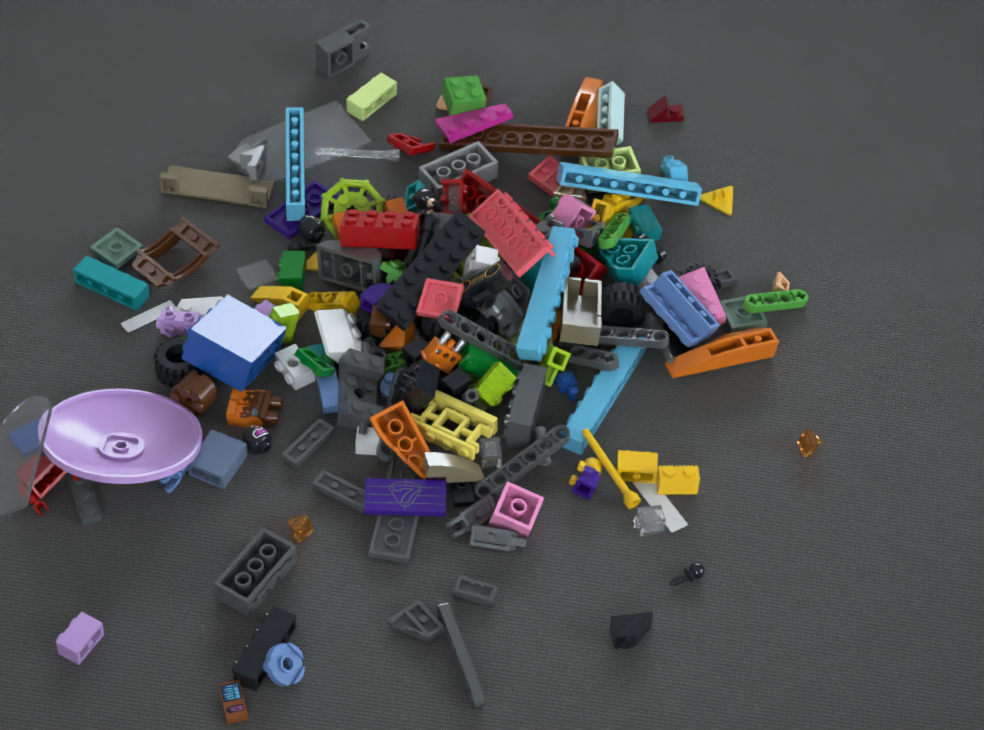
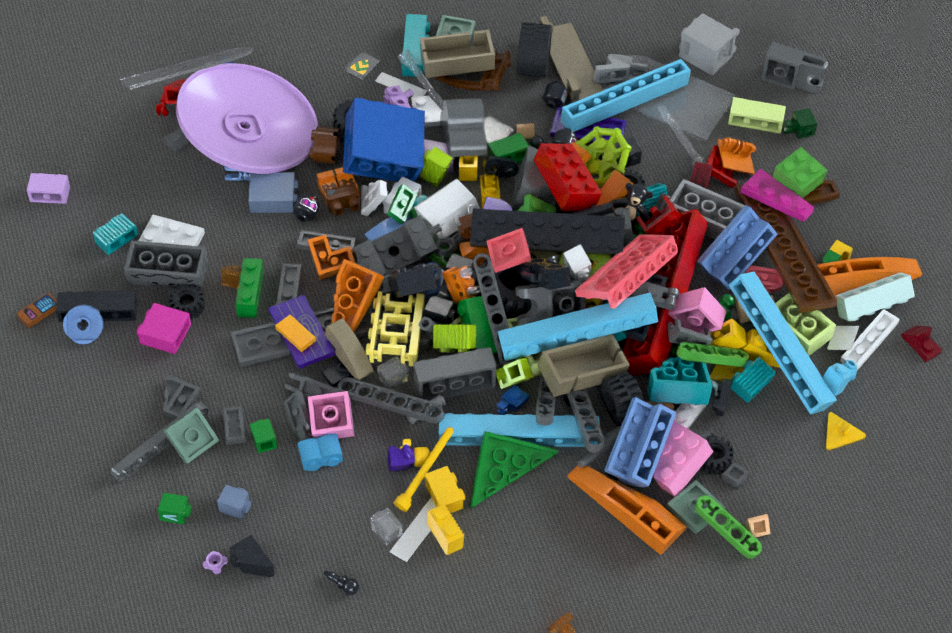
camera: 65 degrees right, 5 degrees up
none -> teal brick [93,213,138,255]
none -> dark pink brick [137,303,191,354]
none -> white plate [138,215,205,246]
none -> green brick [158,492,192,524]
none -> sand green plate [163,407,219,464]
none -> black tyre [169,284,205,320]
none -> lavender plate [203,551,228,574]
none -> sand blue brick [217,485,251,519]
none -> green brick [236,258,264,318]
none -> green brick [250,418,277,454]
none -> light orange tile [275,315,316,352]
none -> dark azure brick [298,434,343,471]
none -> orange brick [308,234,355,280]
none -> sticker [345,52,380,79]
none -> white wing [361,180,388,216]
none -> clear piece [398,50,444,111]
none -> dark tan piece [420,30,495,78]
none -> dark grey brick [440,98,487,157]
none -> green tile [469,431,558,508]
none -> black plate [482,156,519,178]
none -> light nougat slope [515,123,535,139]
none -> black tyre [517,22,552,77]
none -> black head [542,81,568,109]
none -> light grey container [679,13,740,76]
none -> dark red slope [690,161,713,189]
none -> medium blue brick [697,205,777,290]
none -> orange hinge [717,137,756,175]
none -> dark green brick [782,108,818,139]
none -> yellow leg [822,240,853,264]
none -> white sticker [827,326,859,350]
none -> white plate [840,309,900,370]

